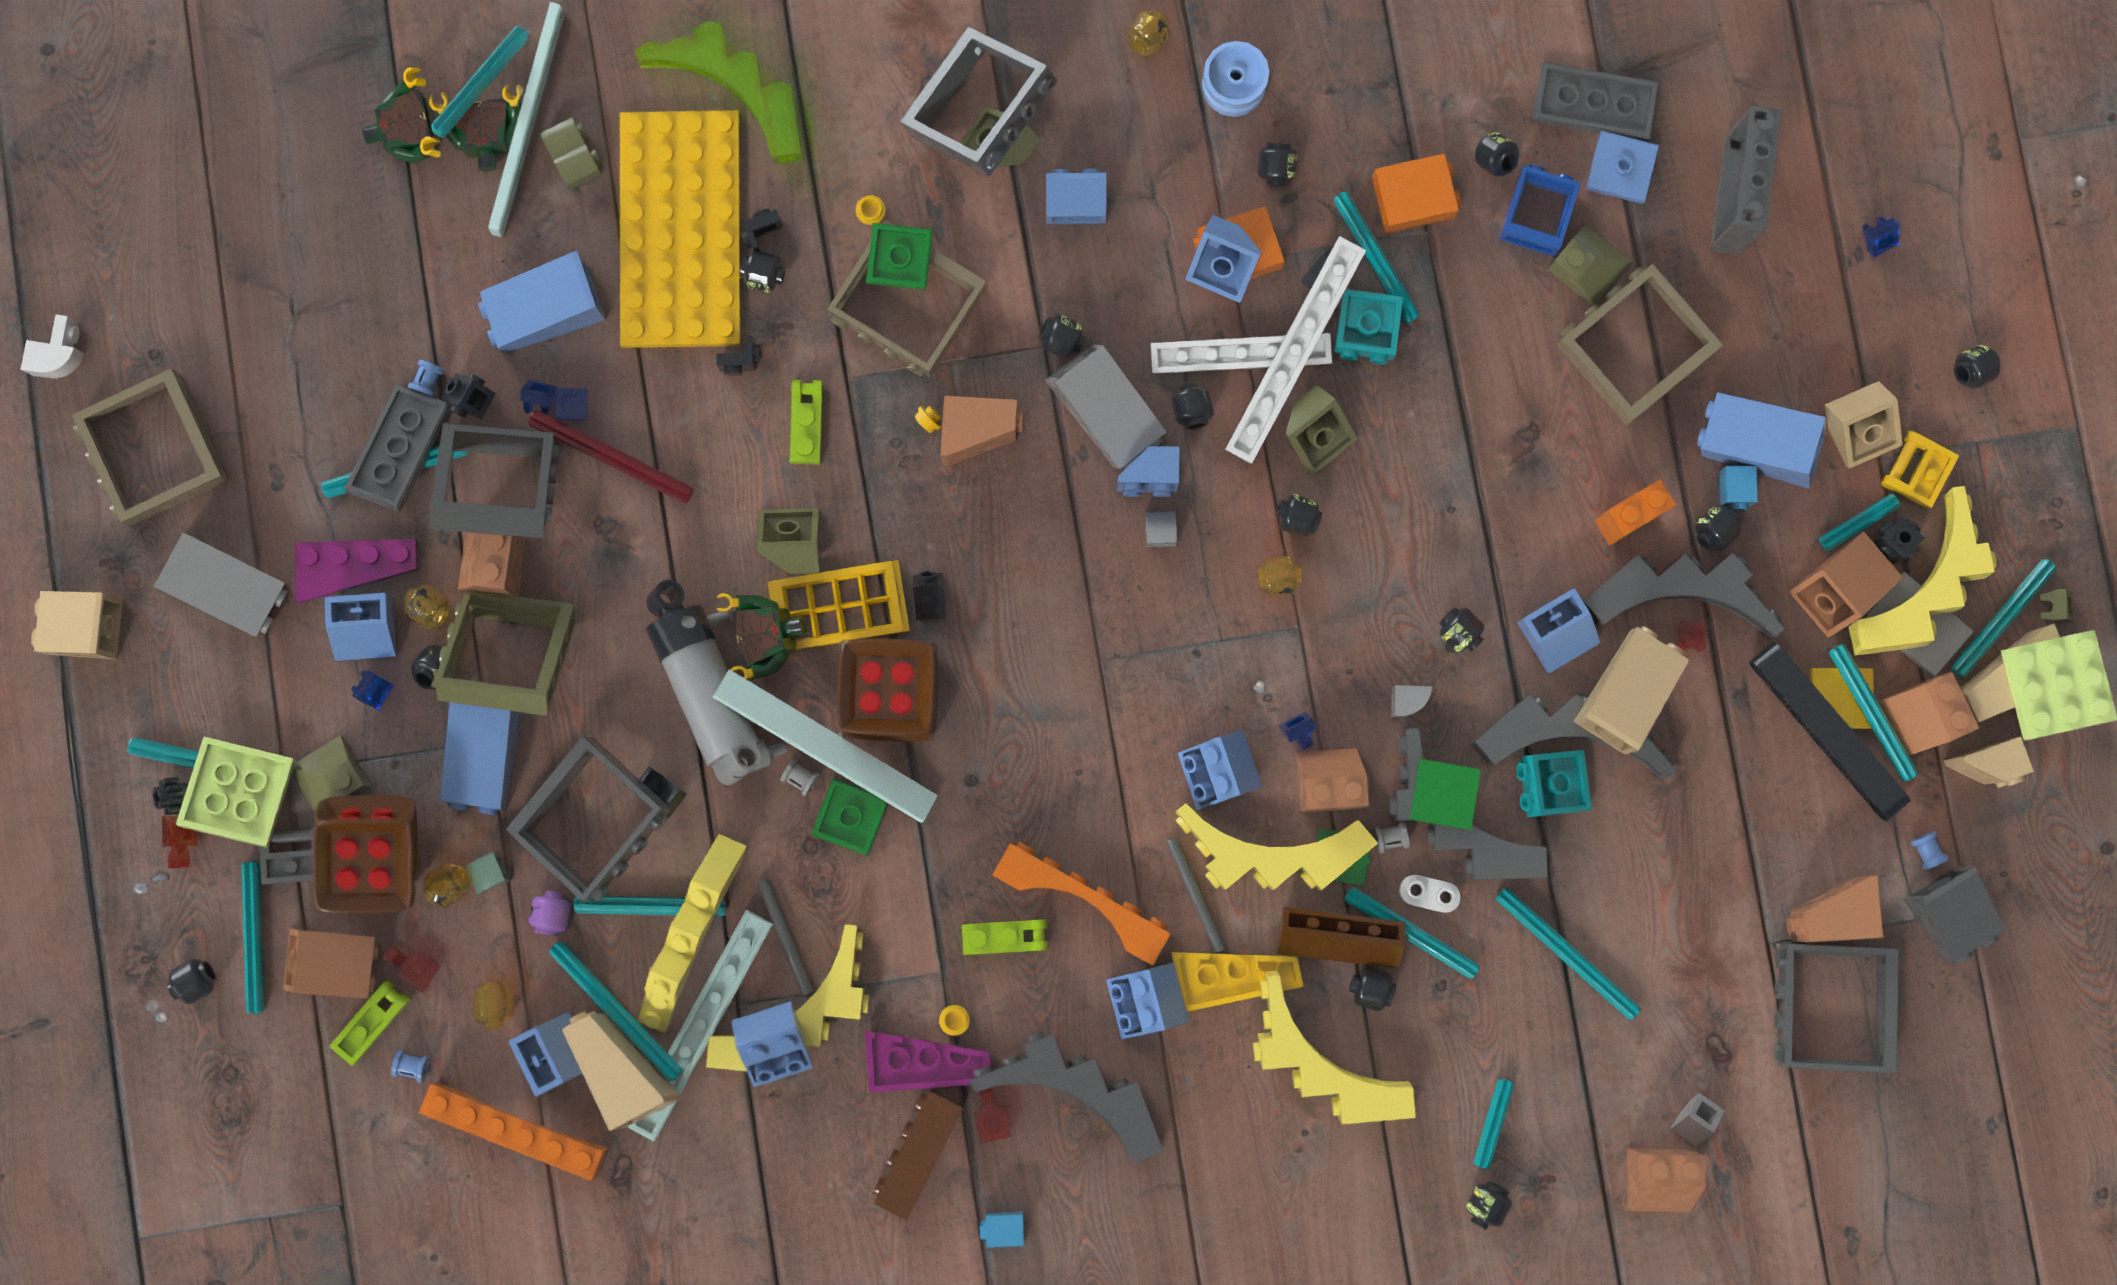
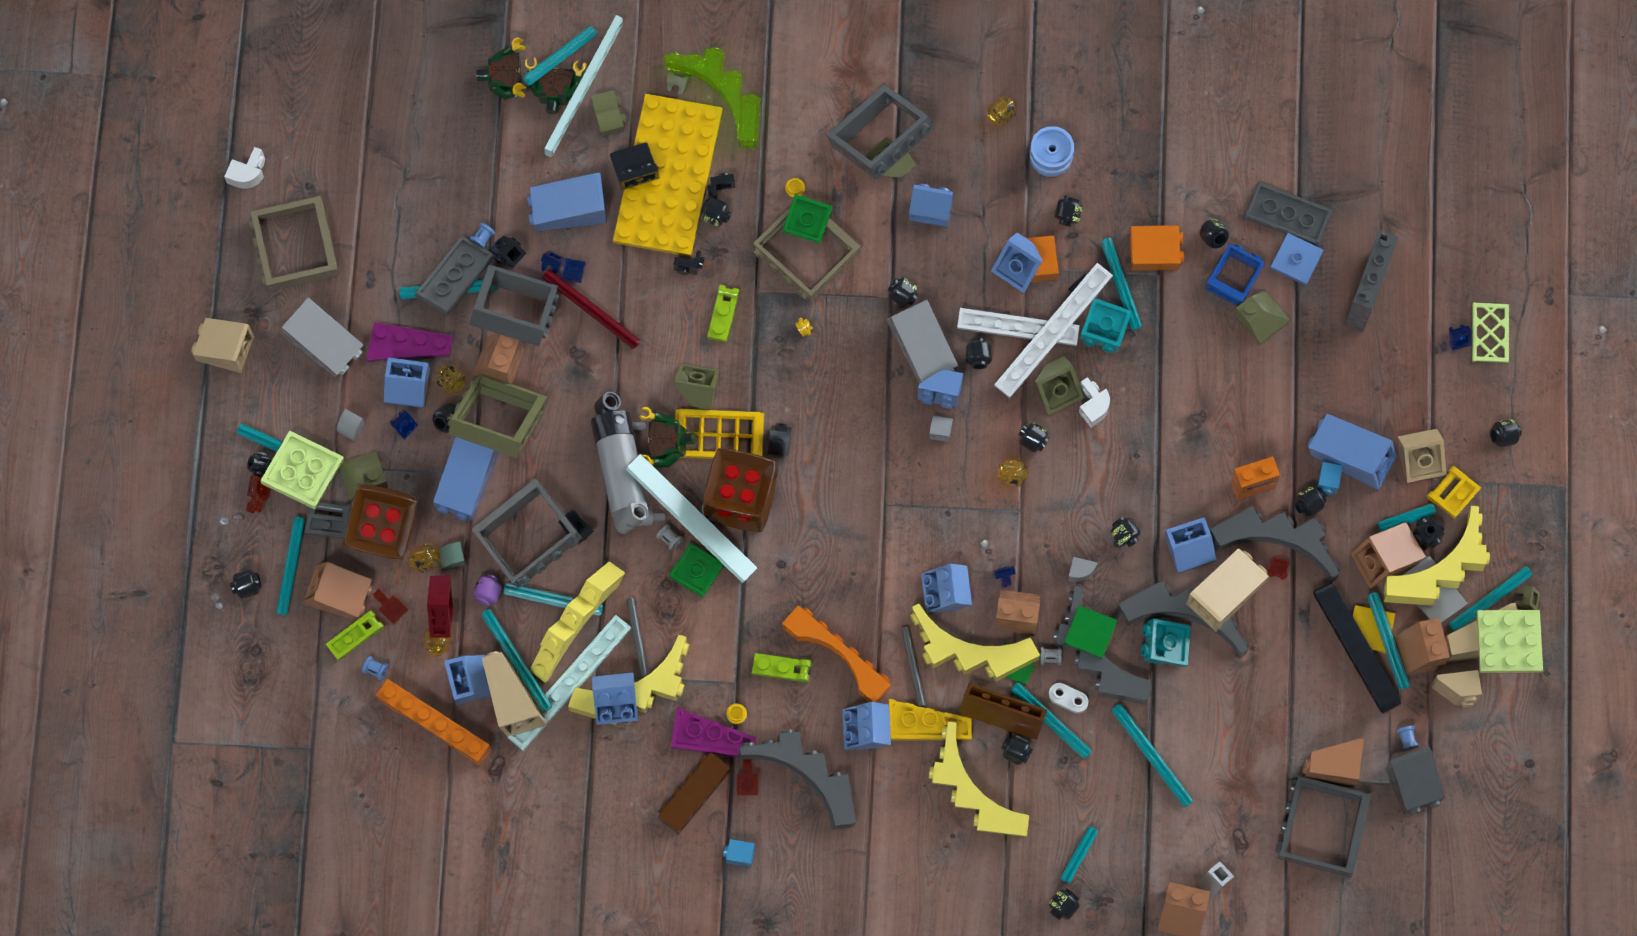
camera: 15 degrees right, 10 degrees down
nougat slope [940,396,1023,466] -> none
dark tan window [1557,264,1723,426] -> none
none -> light grey brick [337,409,365,442]
none -> dark red window [427,575,453,638]
none -> black bracket [610,142,659,191]
none -> olive tile [666,71,691,95]
none -> white brick [1079,377,1110,428]
none -> yellowish green window [1472,302,1509,363]

